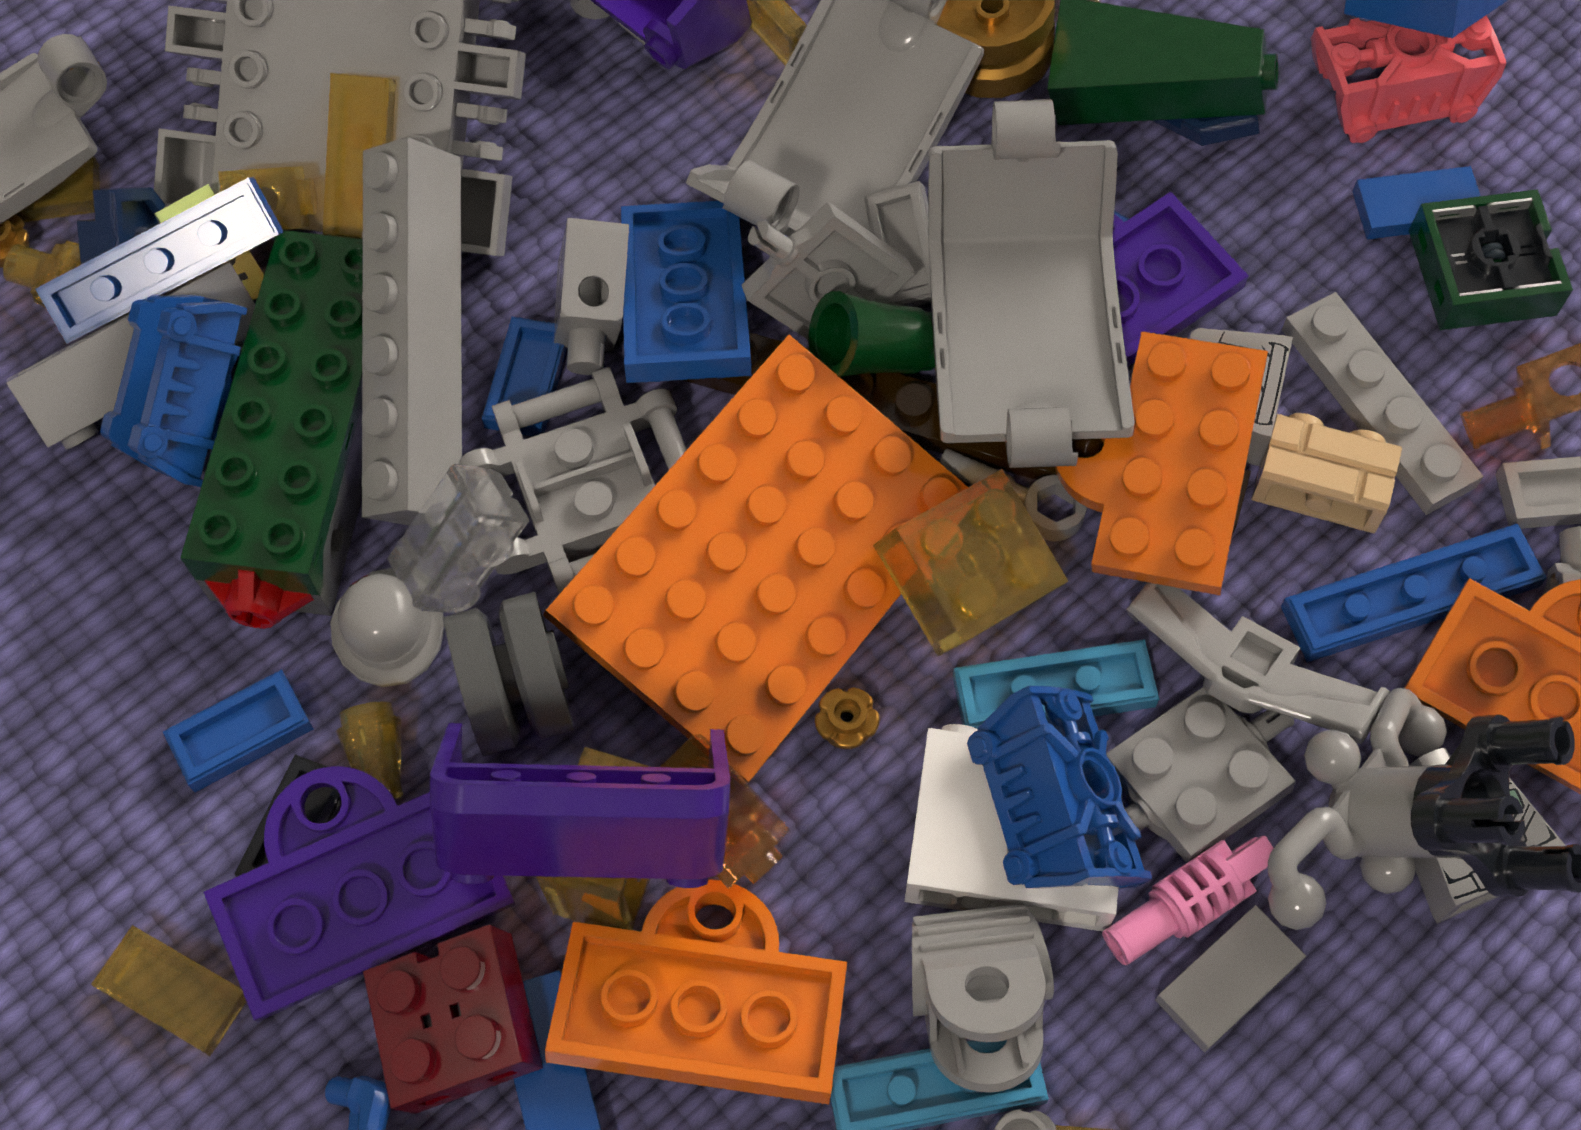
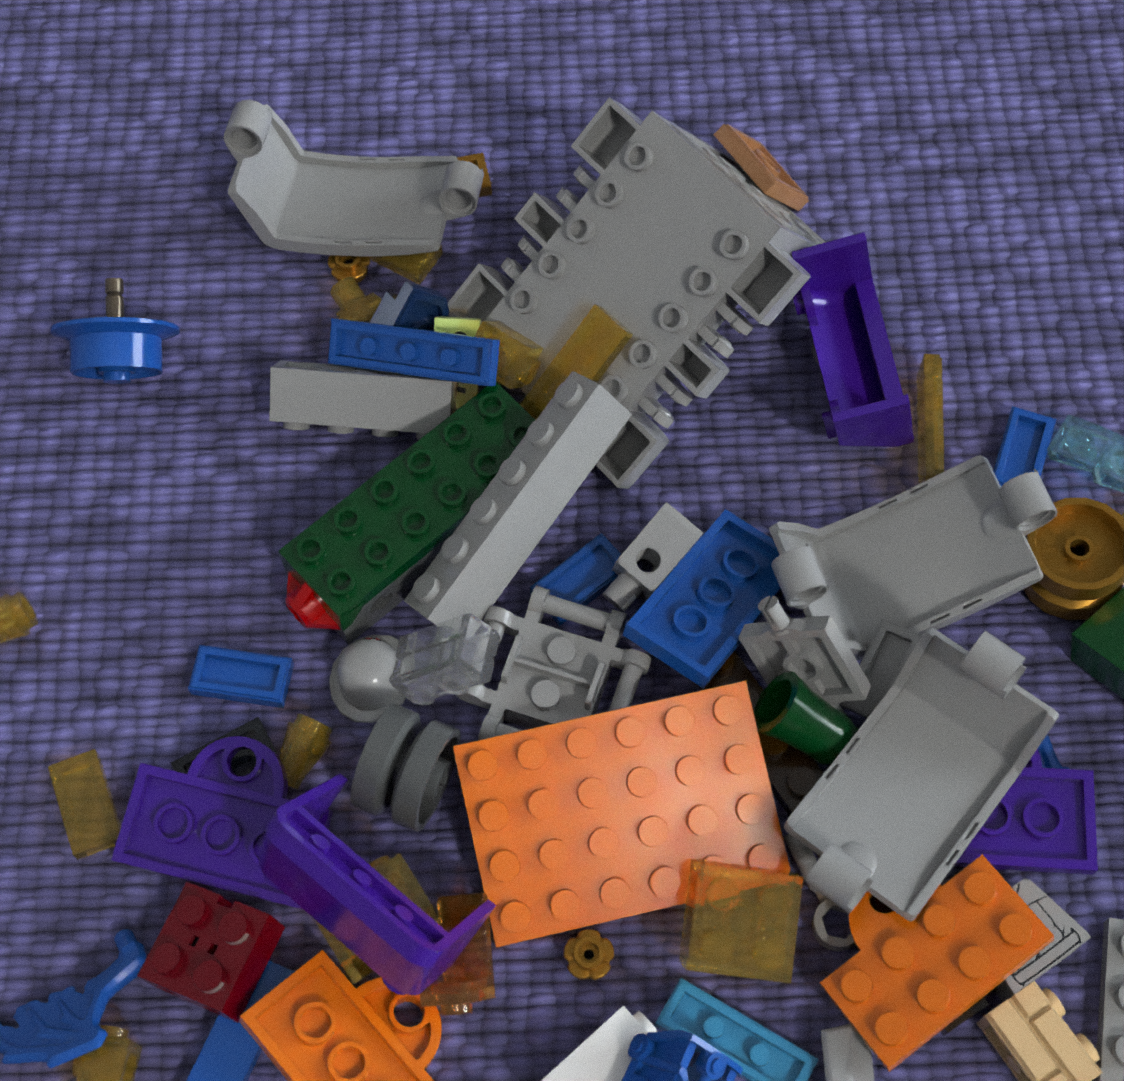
camera: 40 degrees right, 0 degrees up
blue piece [100,294,247,487] -> none

